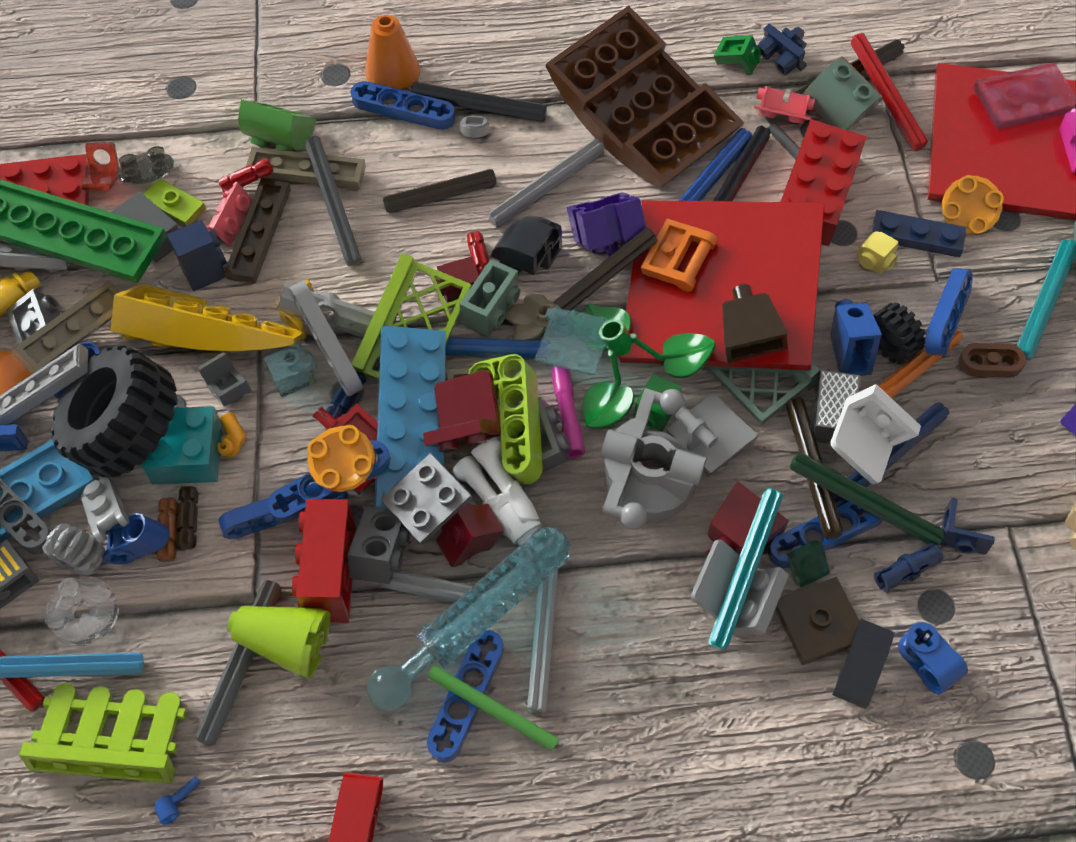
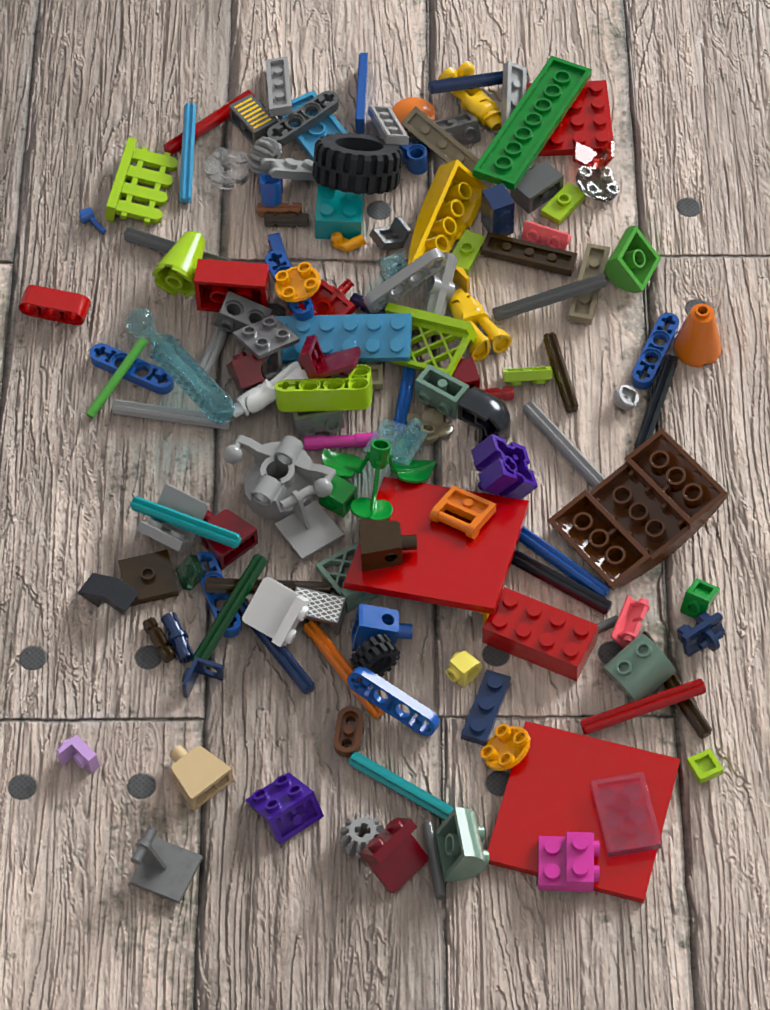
camera: 95 degrees right, 5 degrees down
red axle [219,158,274,192] -> none
dark brown axle [554,228,658,315] -> none
blue piece [898,622,968,695] -> none
none -> dark brown axle [143,617,176,663]
none -> yellow piece [448,288,512,361]
none -> lime plate [452,229,486,275]
none -> lime plate [502,366,553,386]
none -> lime plate [686,748,724,785]

